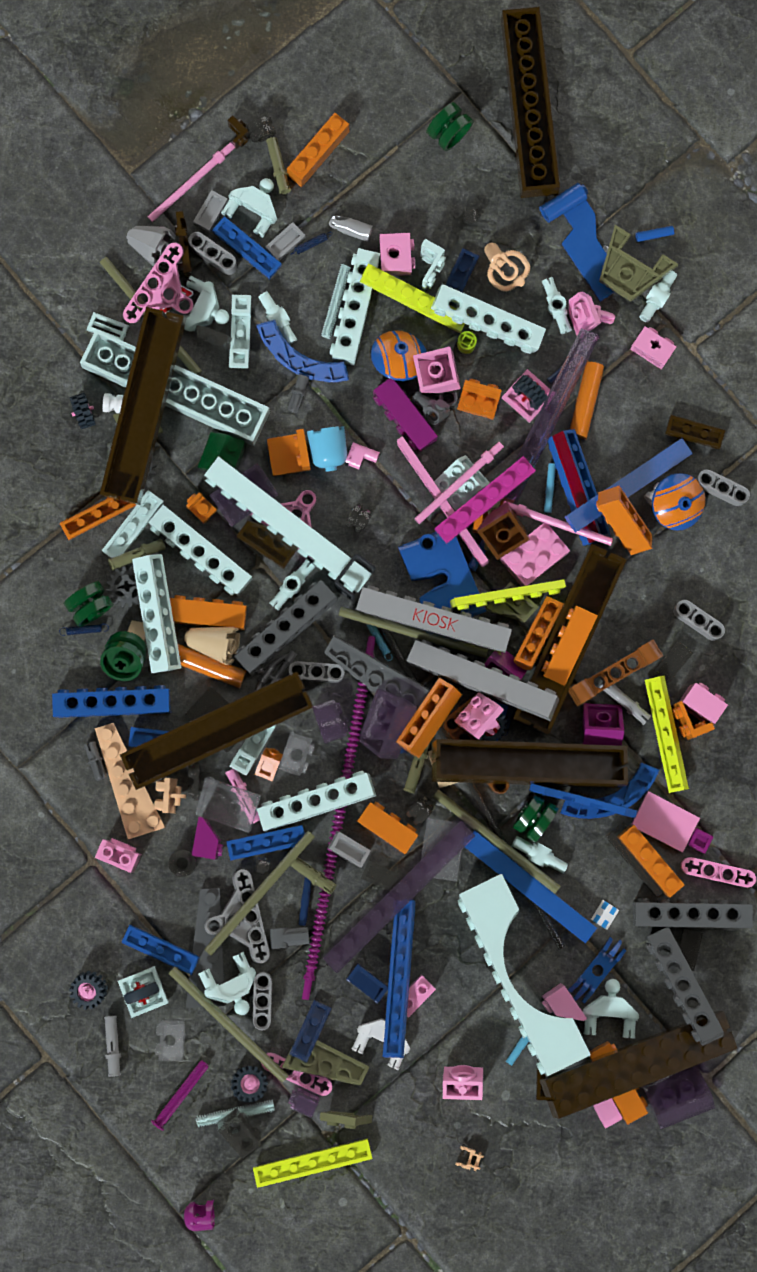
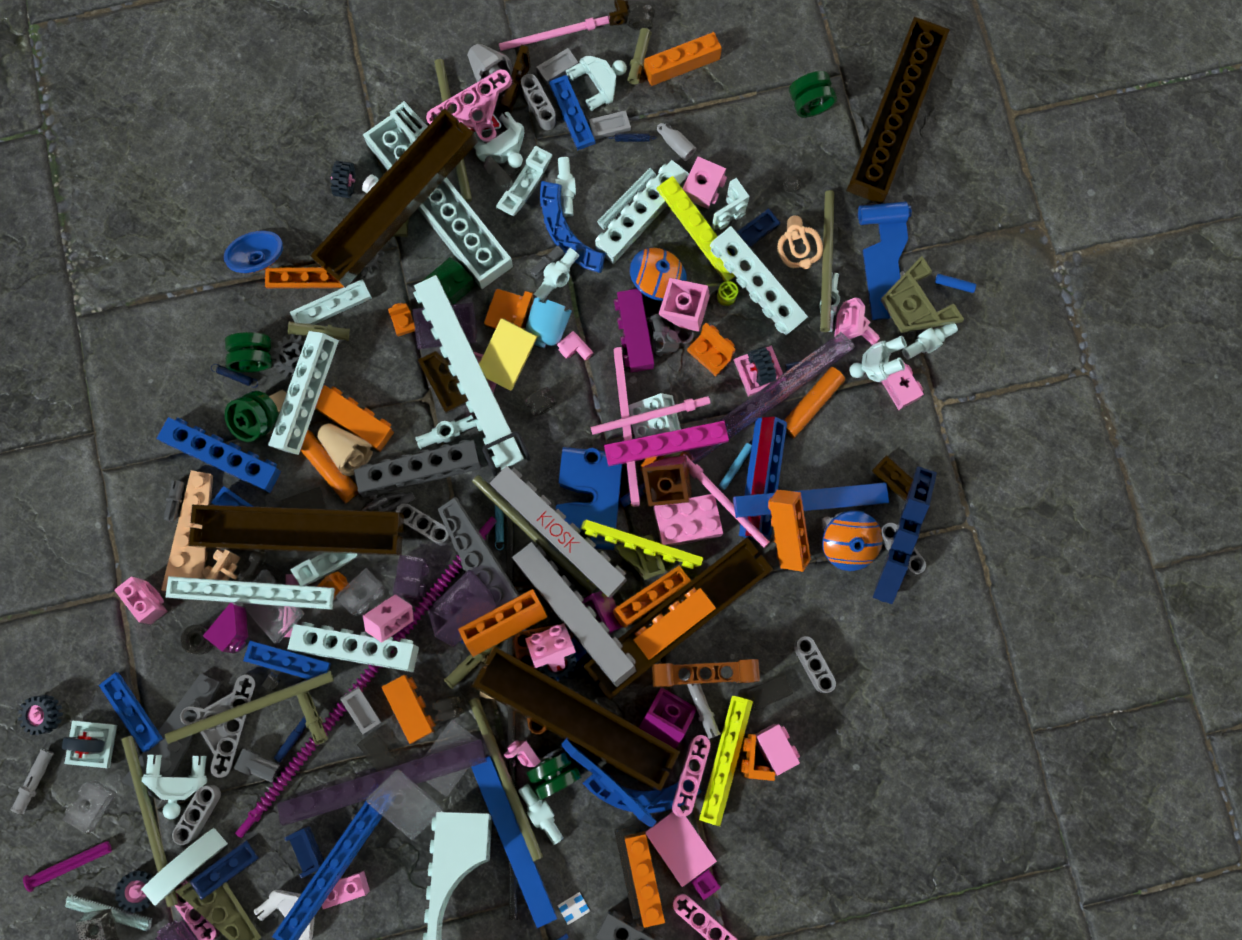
camera: 30 degrees right, 5 degrees down
light aqua brick [148,505,253,596] -> none
none -> light aqua slope [141,828,228,906]
none -> light aqua tile [166,576,335,610]
none -> blue dish [224,231,283,274]
none -> bright pink brick [363,595,414,643]
none -> clear tile [366,769,443,840]
none -> light yellow tile [479,318,538,391]
none -> bright pink bracket [504,740,541,767]
none -> light aqua pin [534,248,580,302]
none -> bright pink beam [672,735,710,817]
none -> olive piece [820,190,835,332]
none -> light aqua connector [849,336,907,382]
none -> dark blue arch [873,466,937,604]

